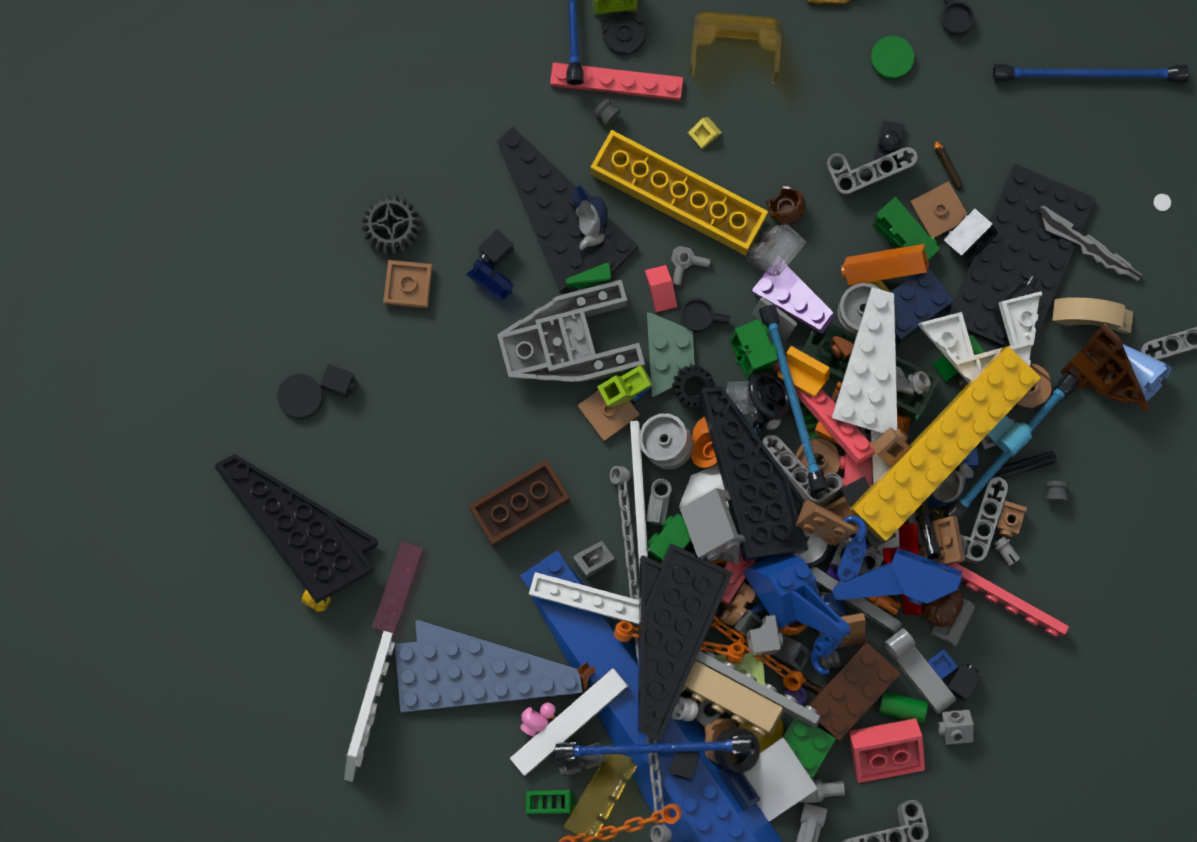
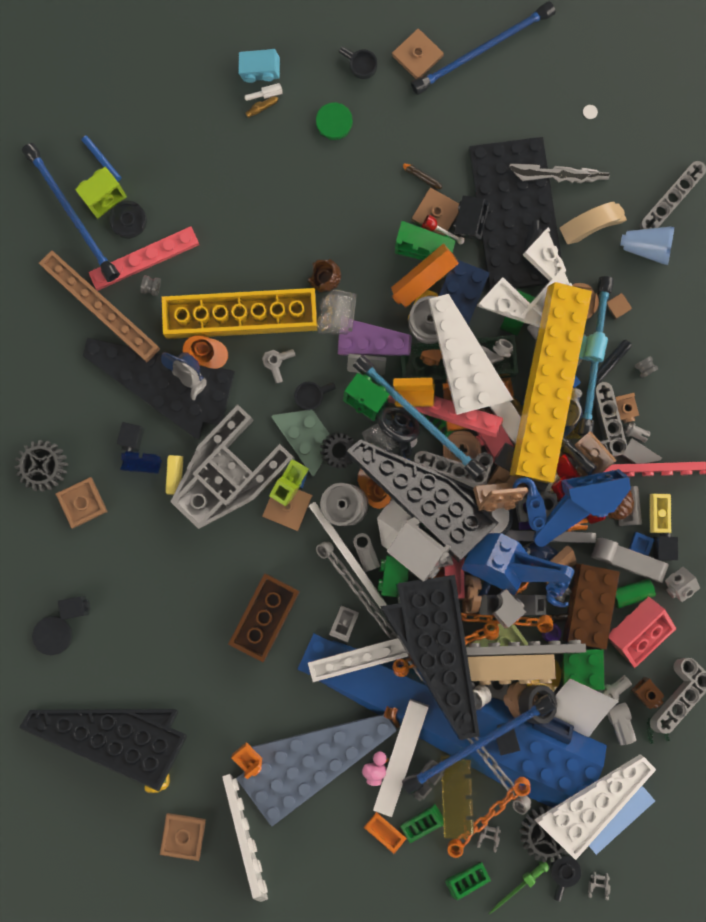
camera: 30 degrees left, 5 degrees up
clear pink tile [372,542,423,635] -> none
green slope [566,263,611,289] -> none
coral slope [644,265,677,313] -> none
light yellow slope [688,117,722,149] -> none
clear yellow windscreen [689,11,781,83] -> none
light grey beam [827,147,917,195] -> none
medium nougat brick [870,427,911,467] -> none
black tile [874,120,904,168] -> none
reddish brown wedge [1060,324,1150,411] -> none
none -> medium nougat plate [39,251,160,362]
none -> medium nougat plate [160,813,206,861]
none -> light yellow brick [166,455,183,495]
none -> orange piece [183,336,228,369]
none -> orange bracket [231,742,263,779]
none -> orange tile [364,812,407,854]
none -> medium nougat plate [392,29,444,79]
none -> hinge [421,214,464,244]
none -> medium nougat tile [606,293,632,320]
none -> light grey tile [621,438,662,464]
none -> reddish brown brick [631,677,664,709]
none -> light yellow brick [650,494,671,533]

